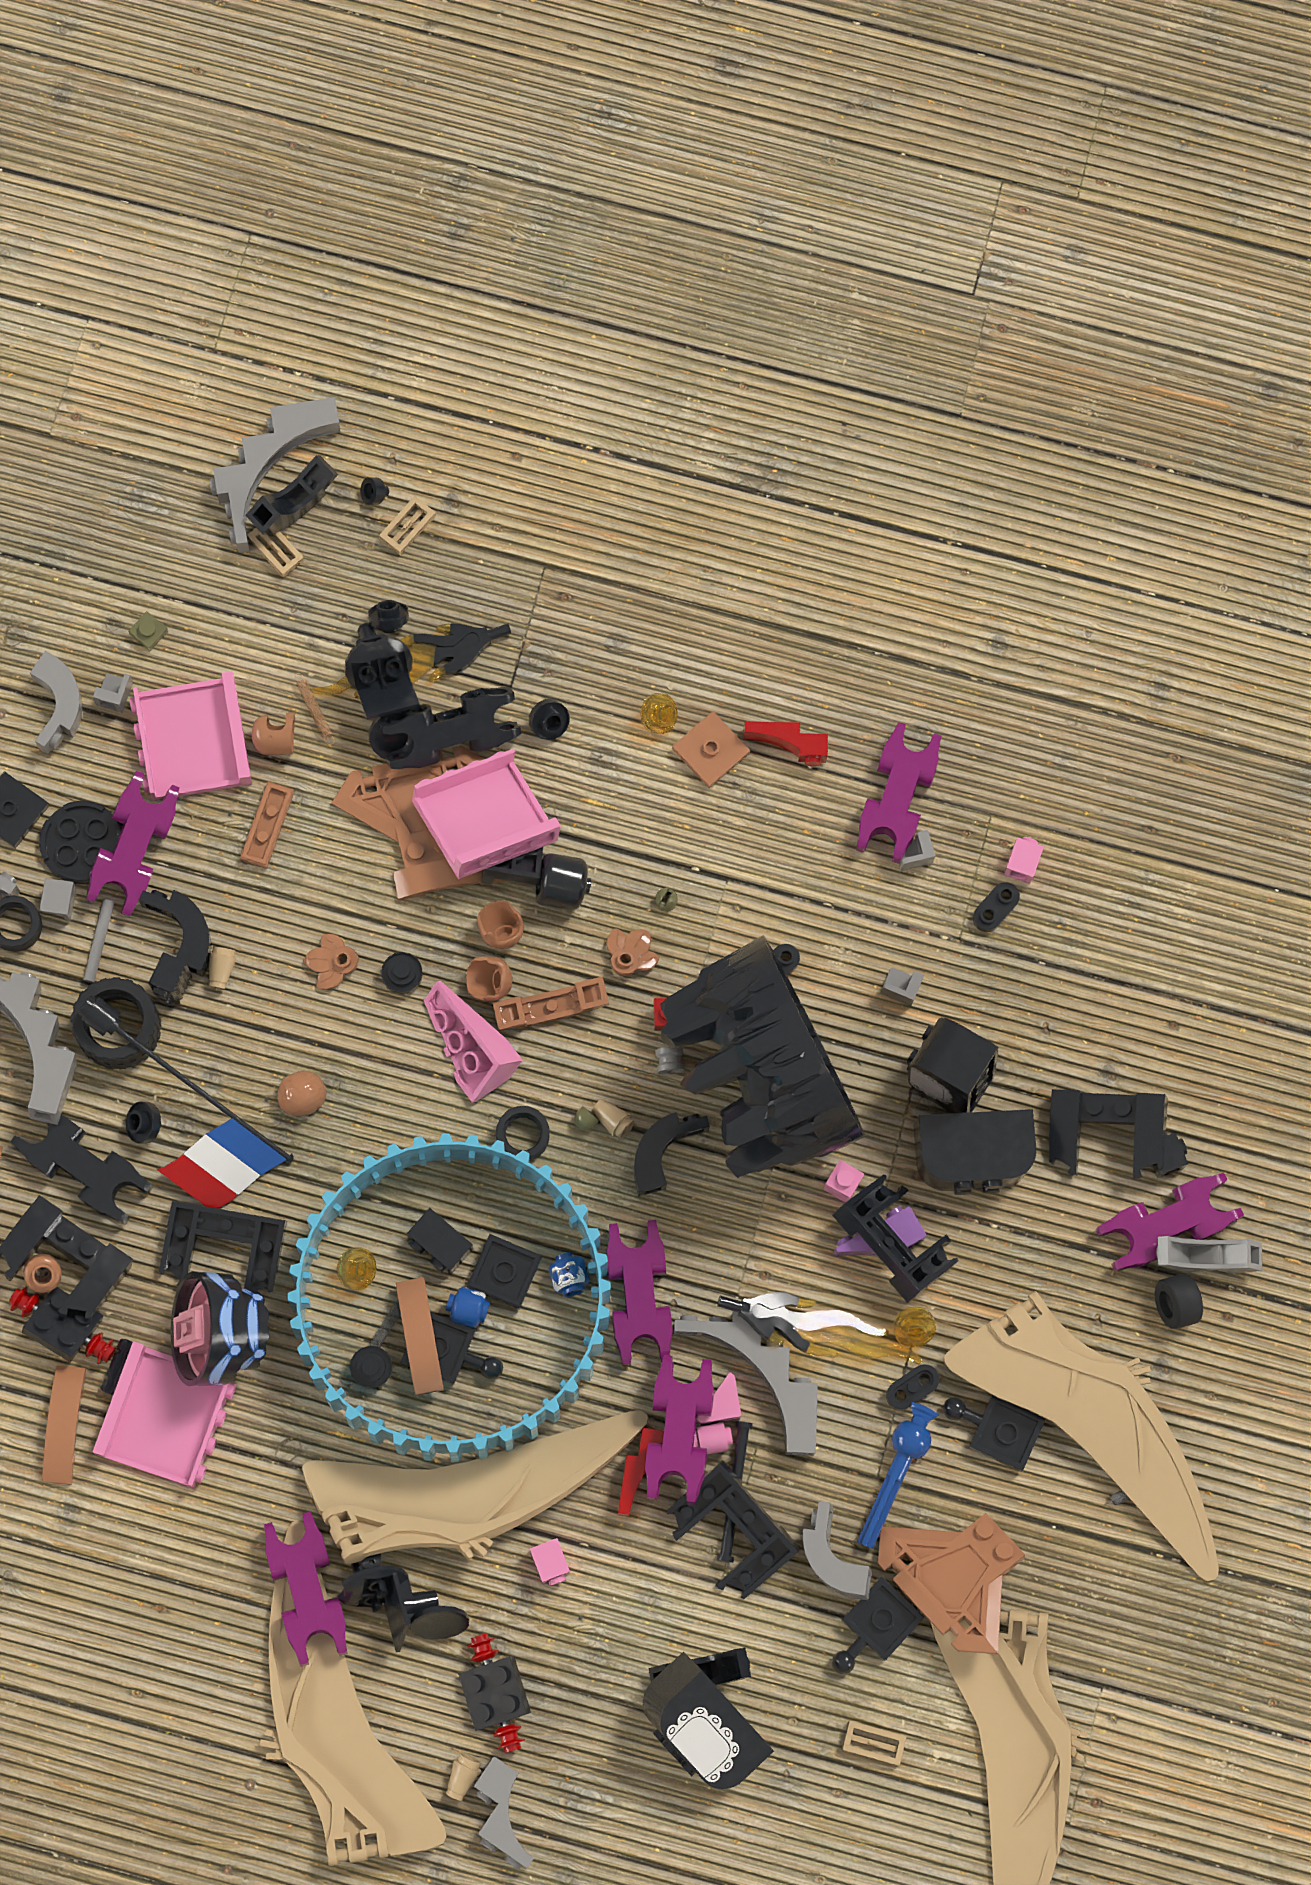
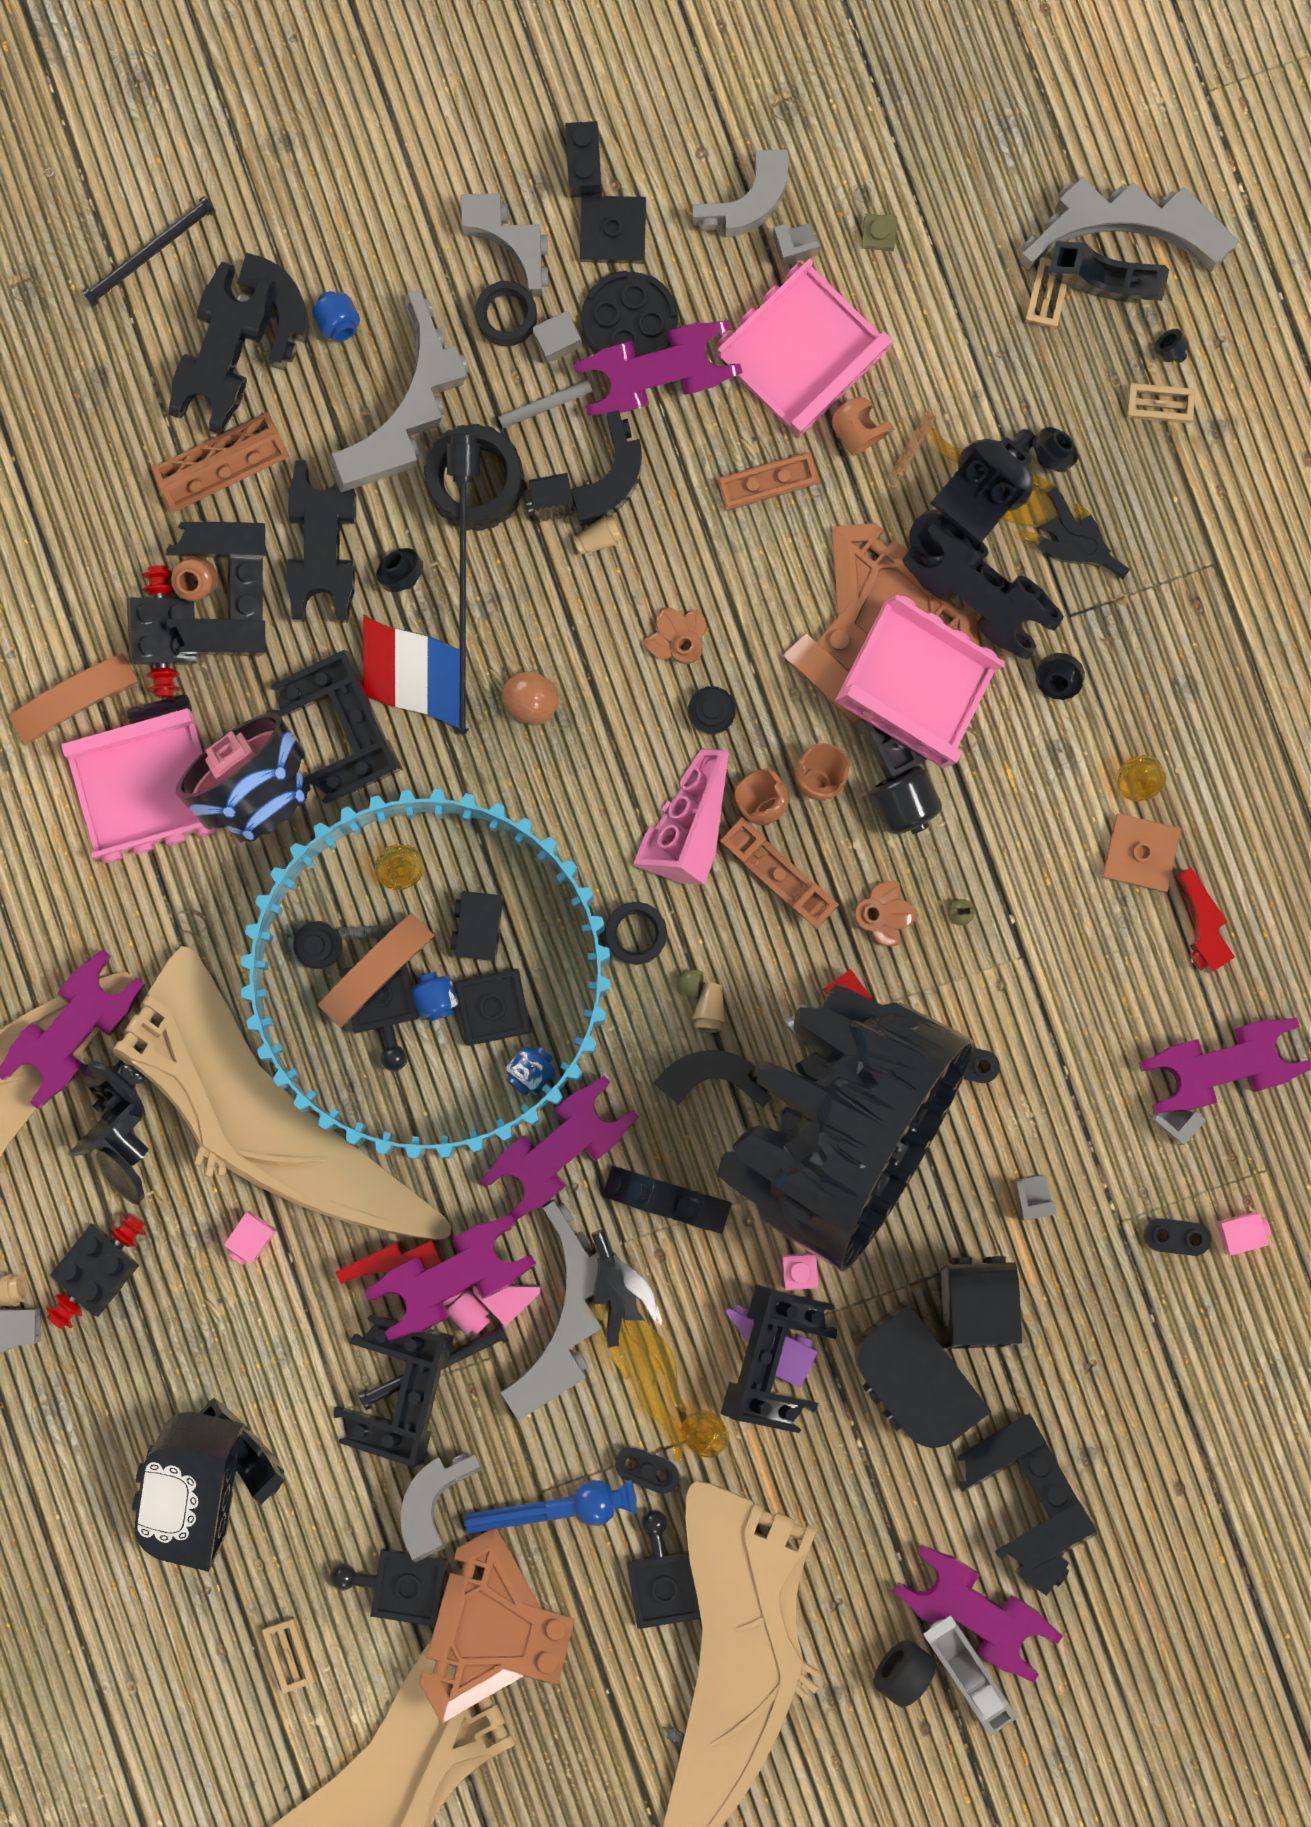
camera: 65 degrees right, 10 degrees up
none -> black arch [602,1165,732,1234]

